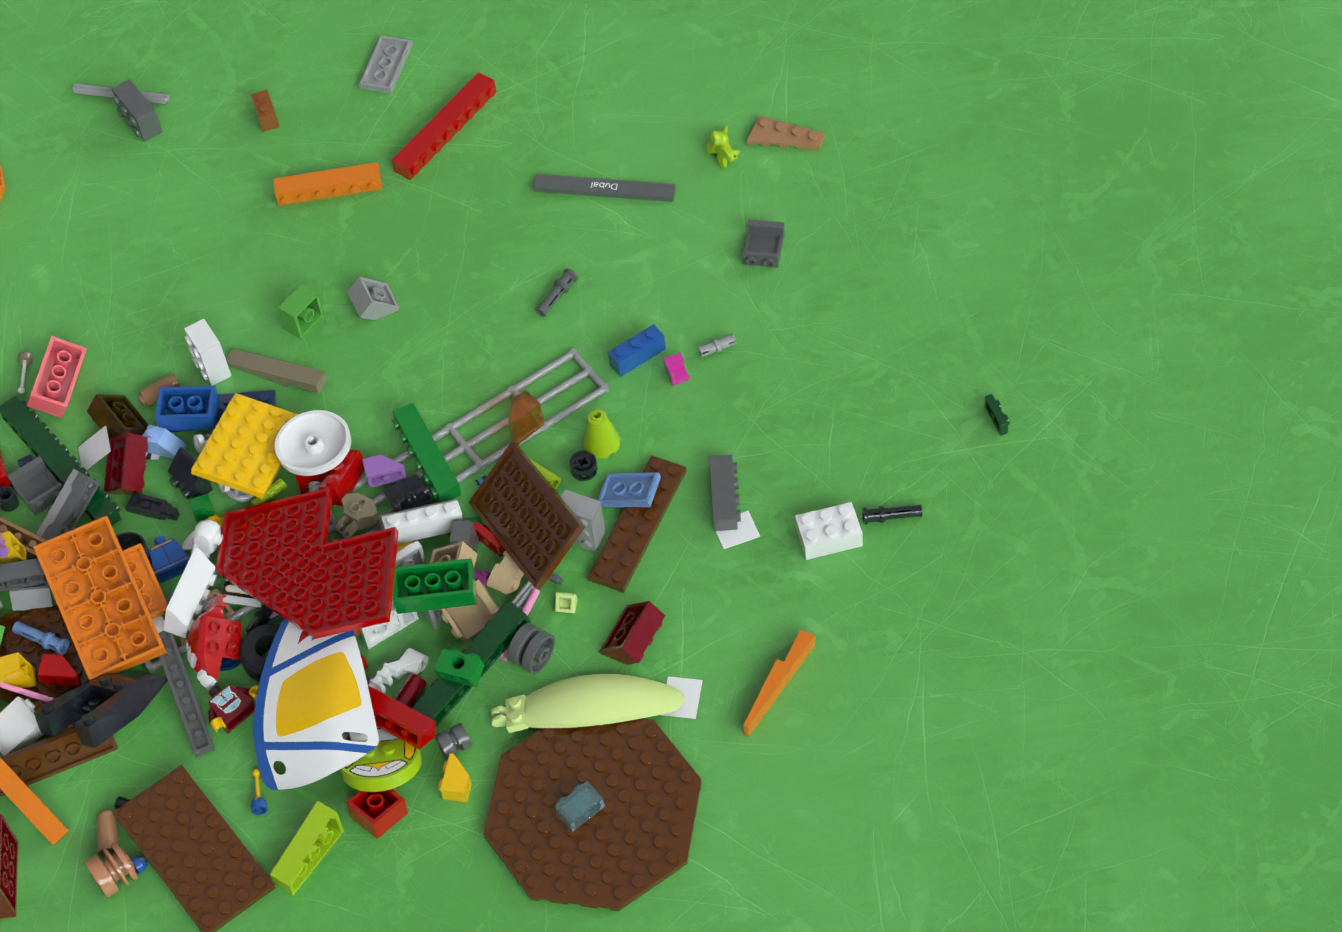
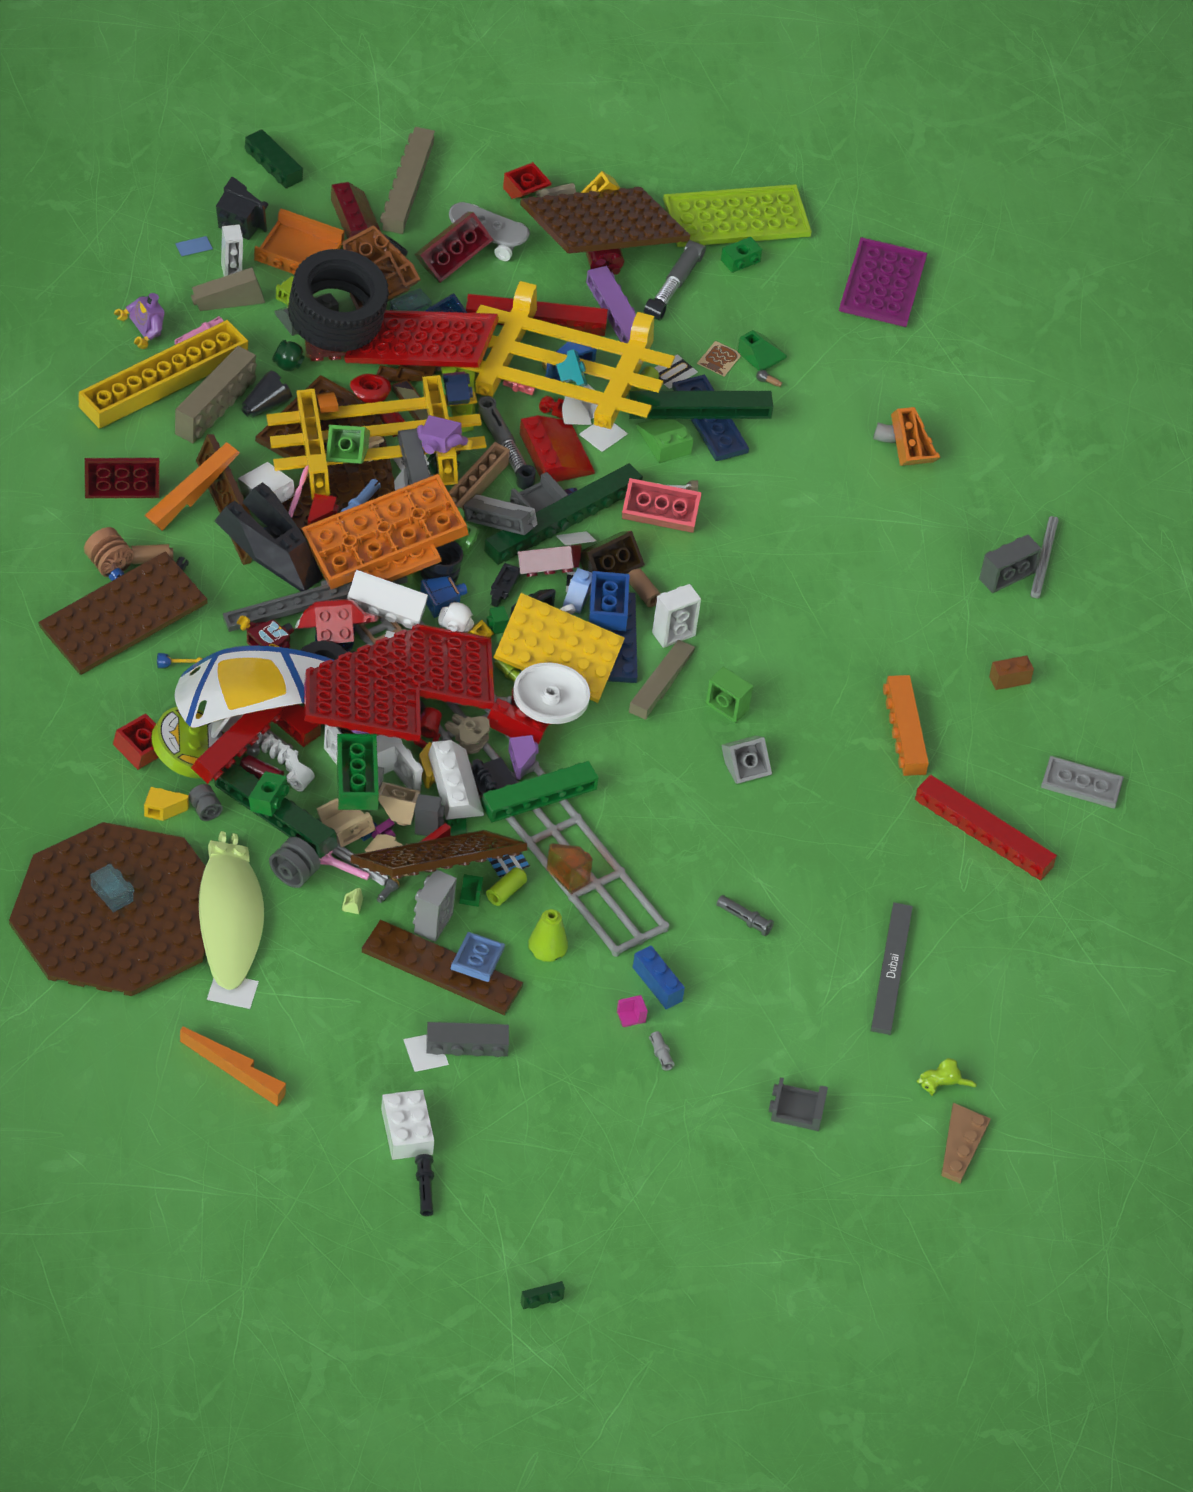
camera: 80 degrees right, 5 degrees down
lime wedge [270,801,344,896] -> none
black wheel [570,451,598,481] -> none
dark red slope [599,601,665,665] -> none

